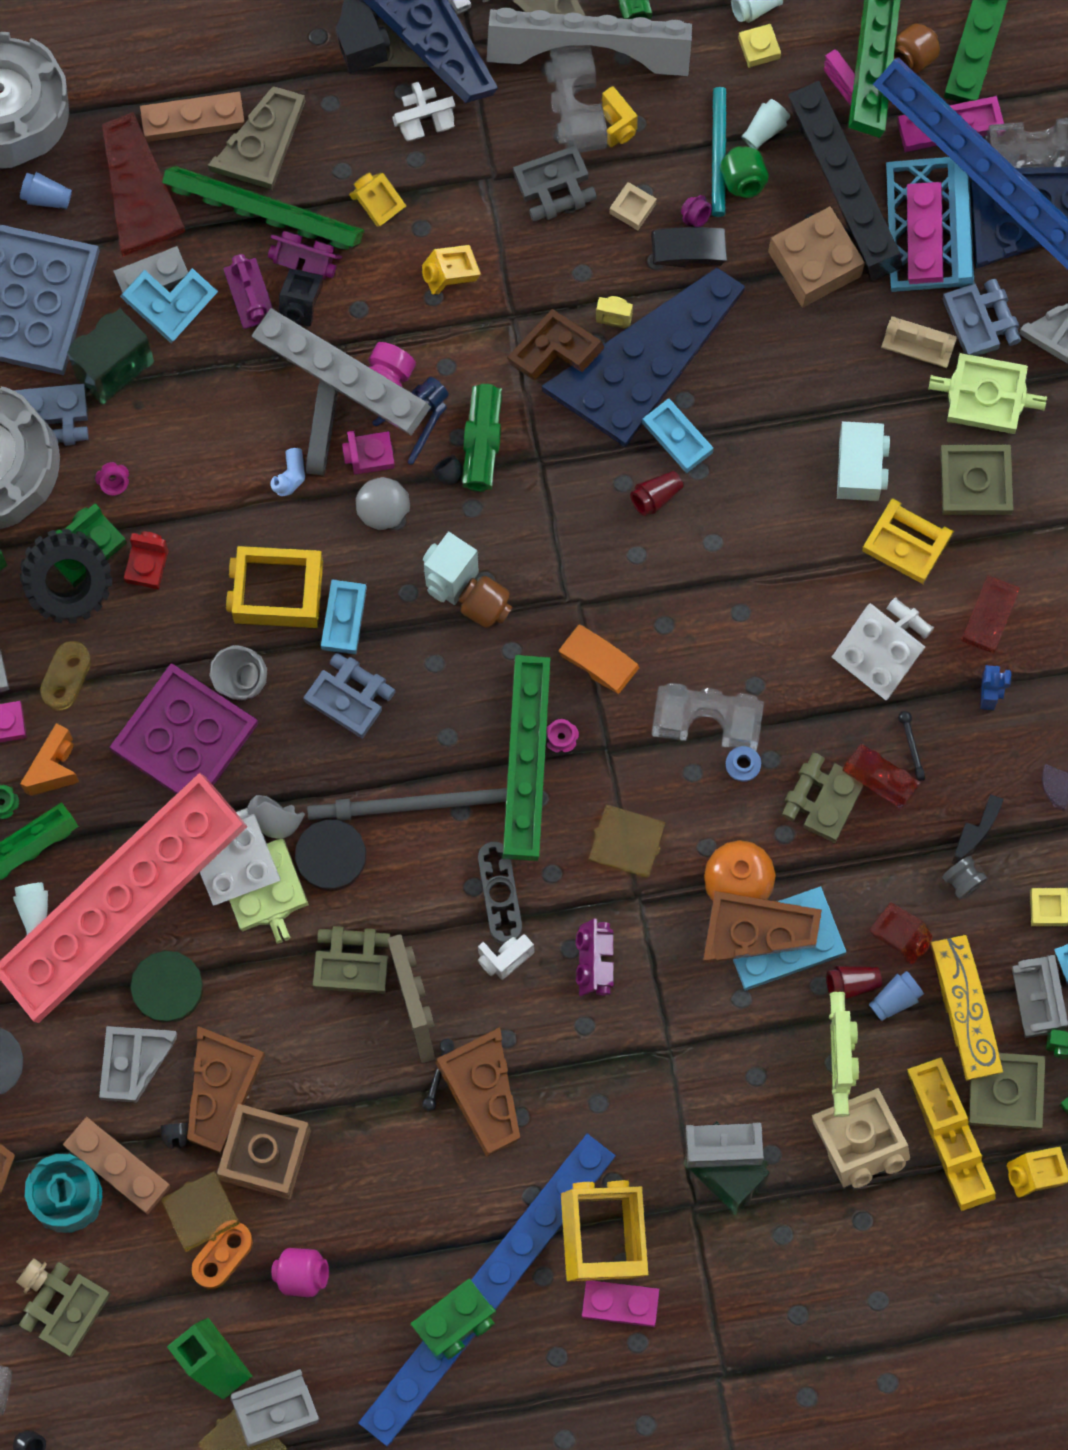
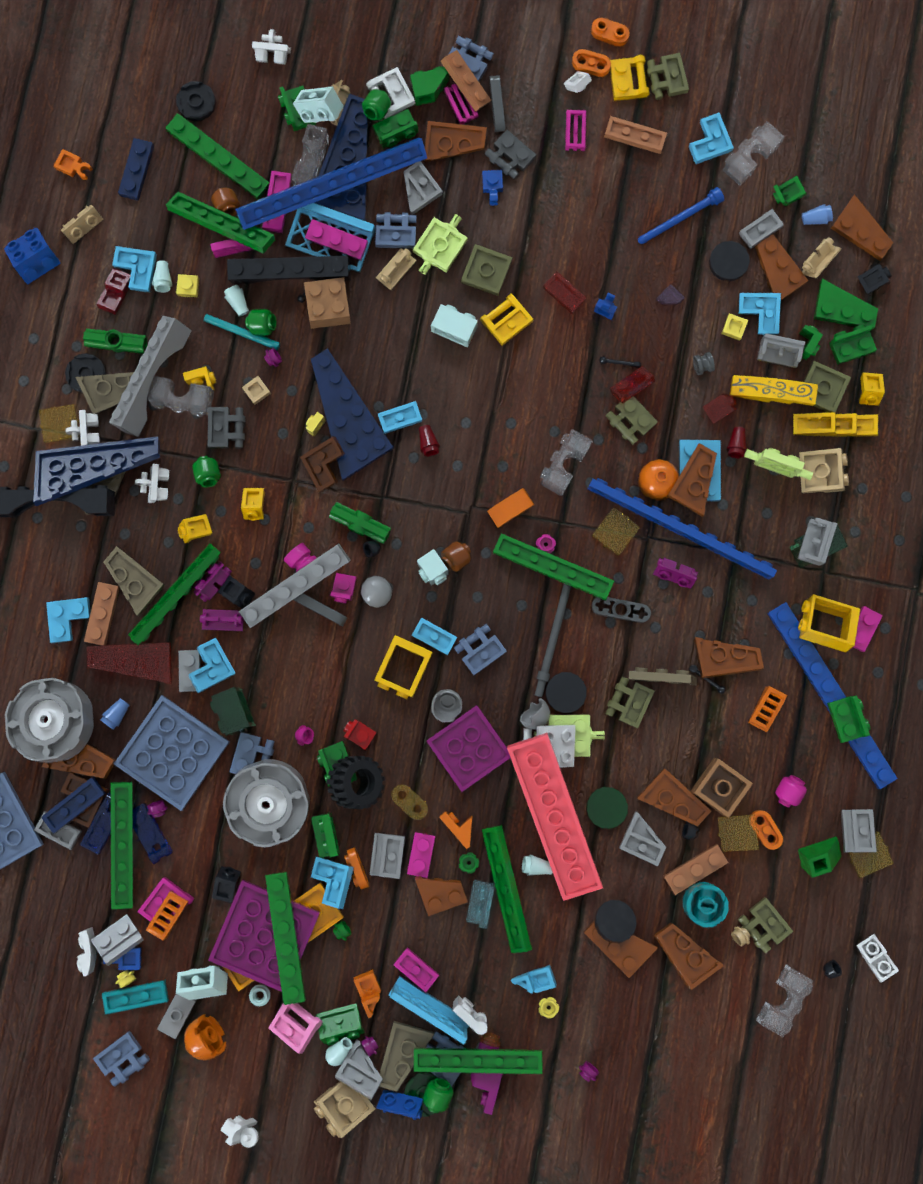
camera: 70 degrees left, 10 degrees up
light blue arm [271,448,305,496] -> none
dark blue plant [372,377,449,465] -> none
white bracket [478,934,535,980] -> none
black slope [651,227,727,268] -> none
medium blue plate [726,746,761,782] -> none
white plate [832,597,934,700] -> none
medium blue cone [869,971,924,1021] -> none
black slope [952,794,1004,865] -> none
none -> medium azure plate [46,597,91,643]
none -> green head [192,456,221,488]
none -> blue plate [588,478,777,580]
none -> orange slope [748,686,787,733]

